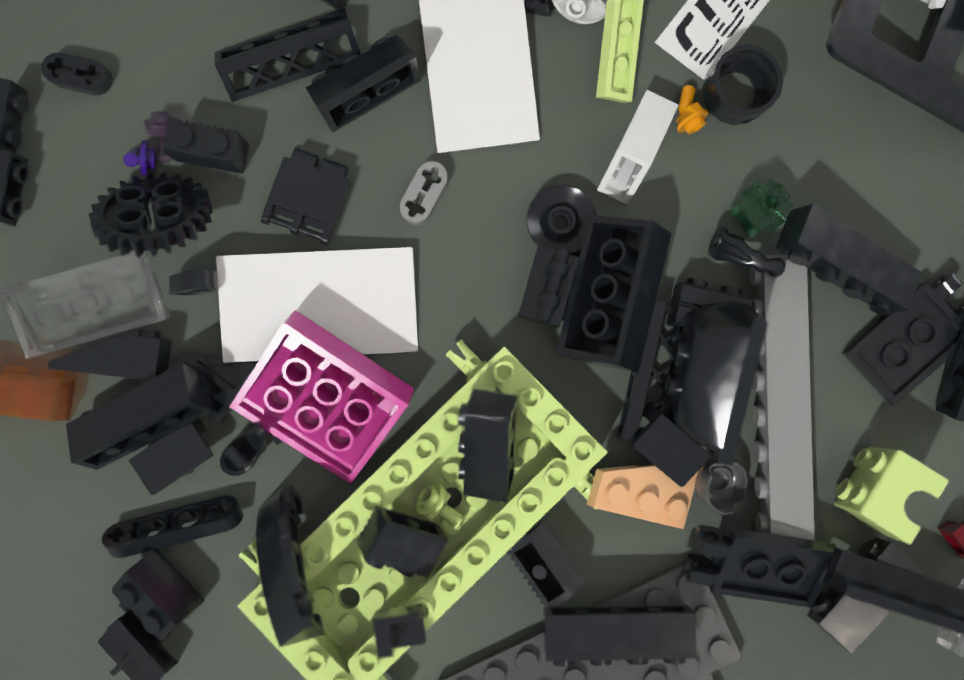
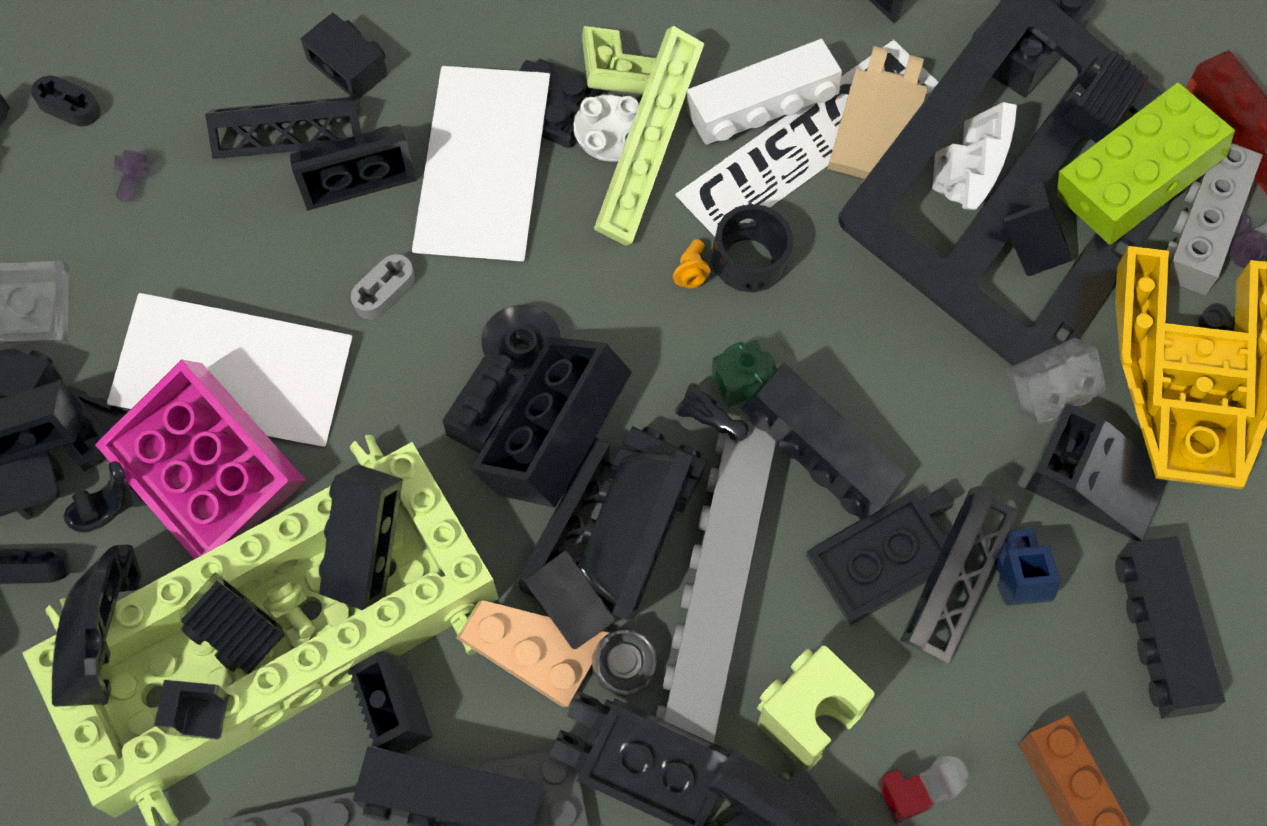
camera: 10 degrees right, 20 degrees down
black gear [89,172,213,257] -> none
dark purple plate [123,140,157,176] -> none
black brick [163,118,249,174] -> none
black beam [169,270,218,296] -> none
black plate [261,148,351,246] -> none
white slope [597,90,679,205] -> none

